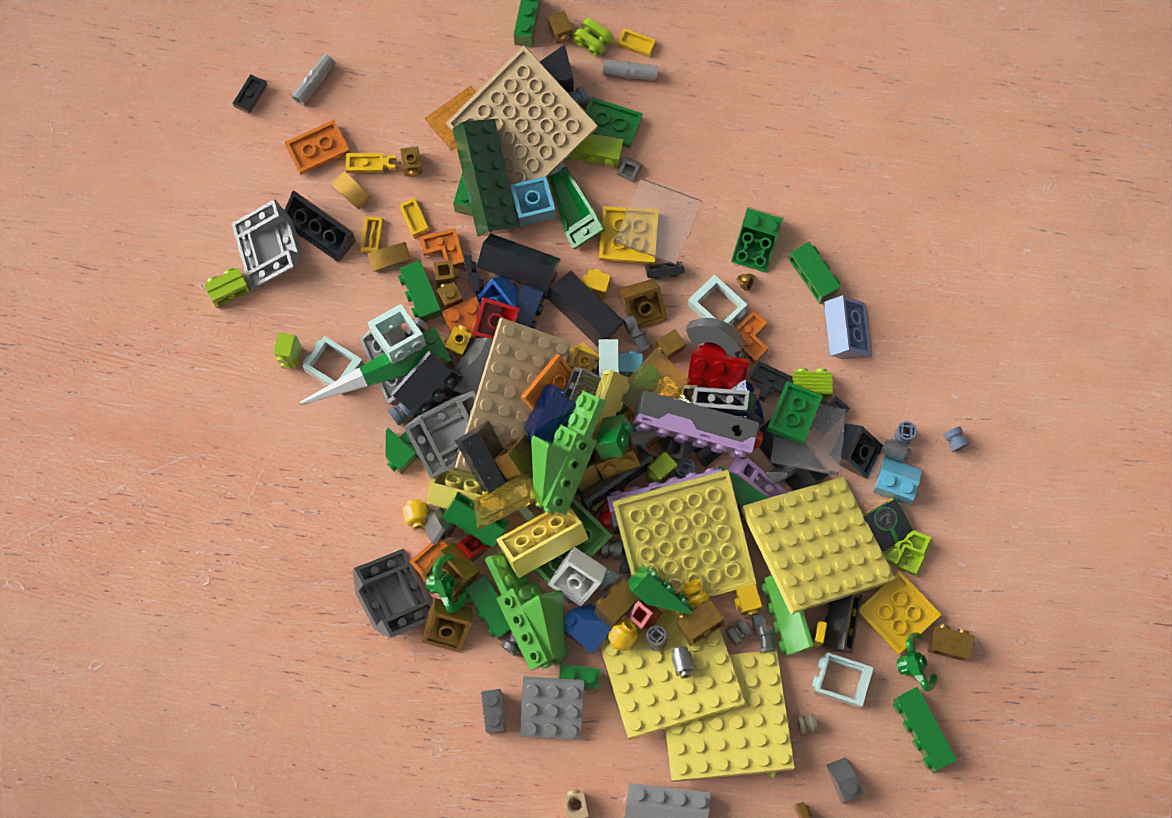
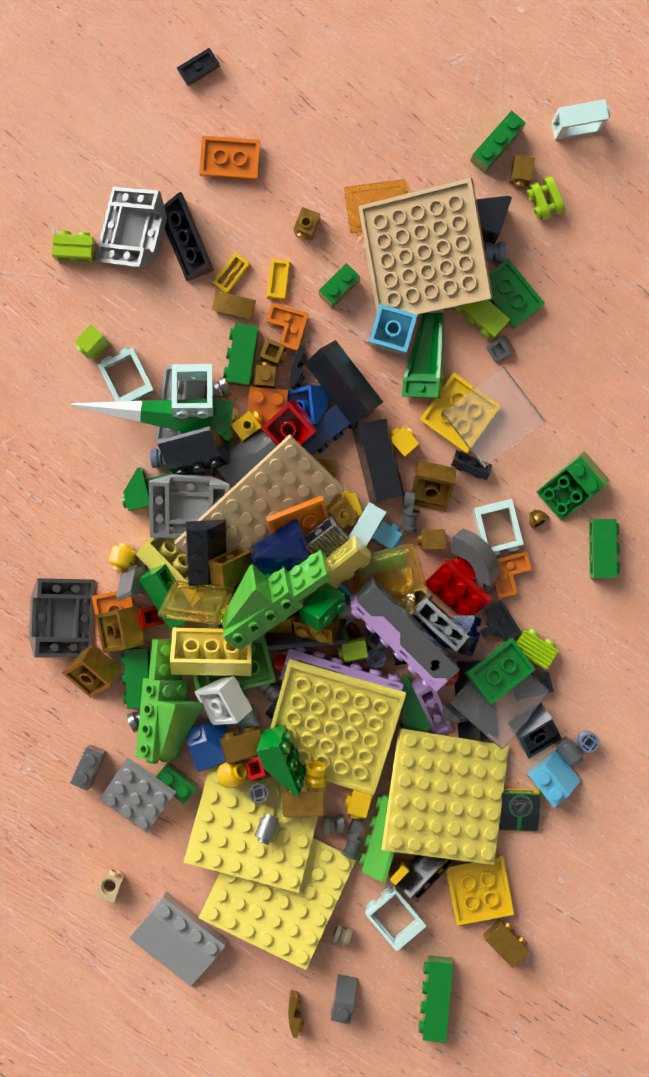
camera: 30 degrees right, 15 degrees up
light grey axle [292,54,336,106] -> none
pearl gold slope [332,171,371,210] -> none
yellow plate [346,153,397,173] -> none
green piece [426,554,468,614] -> none
dark green brick [452,119,520,237] -> none
light grey axle [603,60,658,81] -> none
yellow tile [617,28,657,58] -> none
medium blue slope [824,295,871,359] -> none
lime slope [883,530,933,576] -> none
green piece [896,632,938,692] -> none
sand blue wheel [943,426,970,452] -> none

